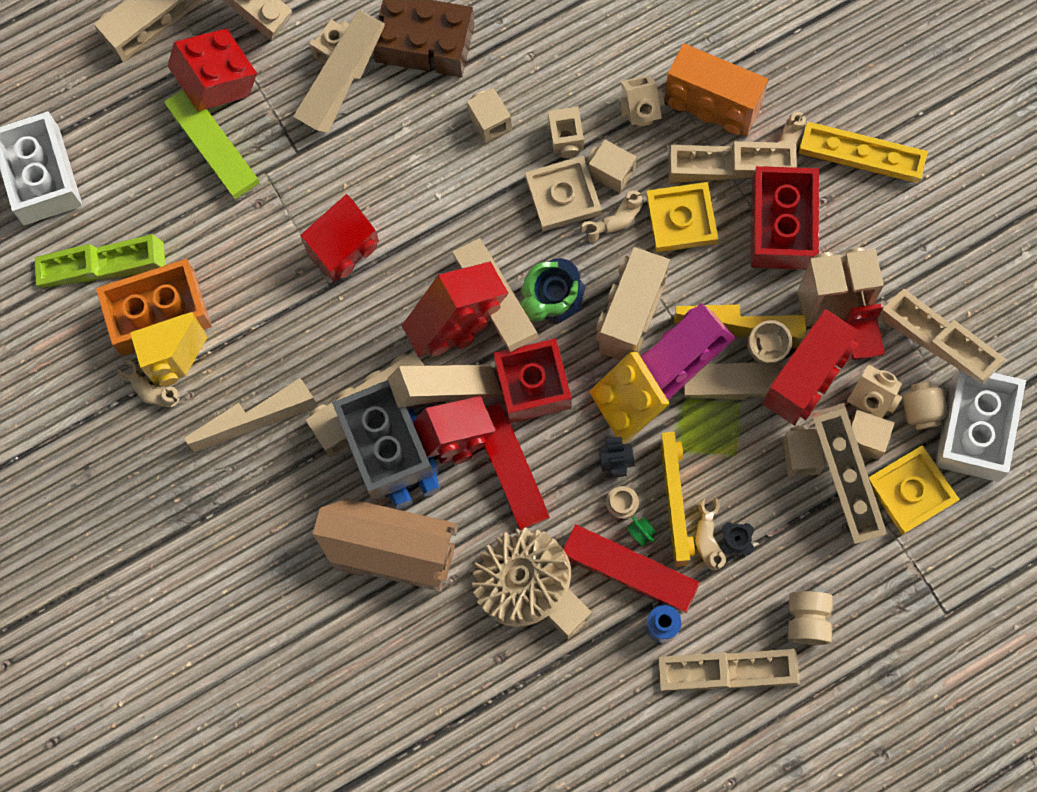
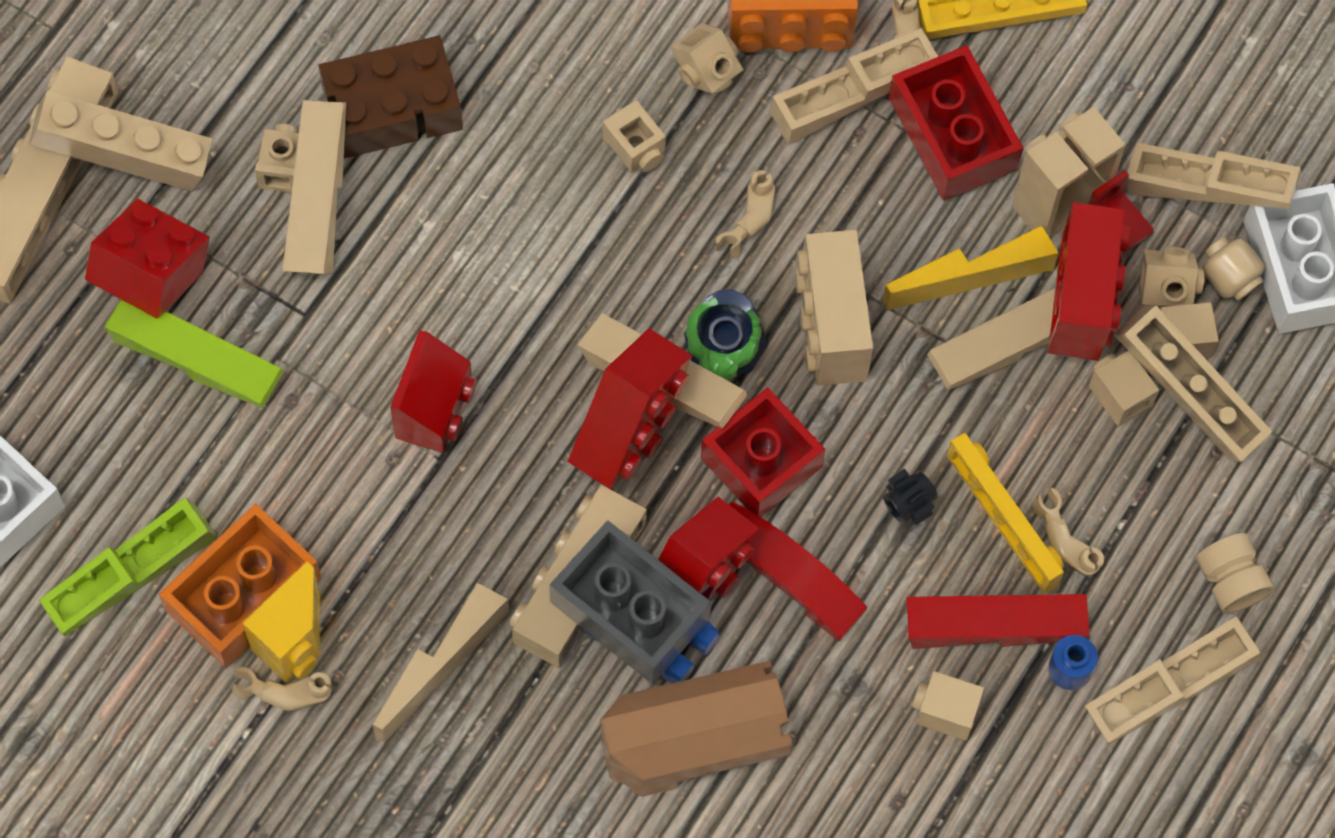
camera: 35 degrees left, 5 degrees down
tan slope [387,365,502,408] -> none
tan brick [467,87,512,143] -> none
tan wheel [472,528,571,627] -> none
tan plate [525,156,602,232] -> none
tan brick [587,139,637,193] -> none
yellow plate [589,352,670,443] -> none
tan plate [606,486,639,519] -> none
green plate [626,516,656,547] -> none
dark pink brick [640,303,736,400] -> none
yellow plate [646,182,718,252] -> none
clear neon green piece [679,399,742,456] -> none
black plate [721,522,754,556] -> none
tan wheel [747,320,792,364] -> none
yellow plate [869,445,960,536] -> none

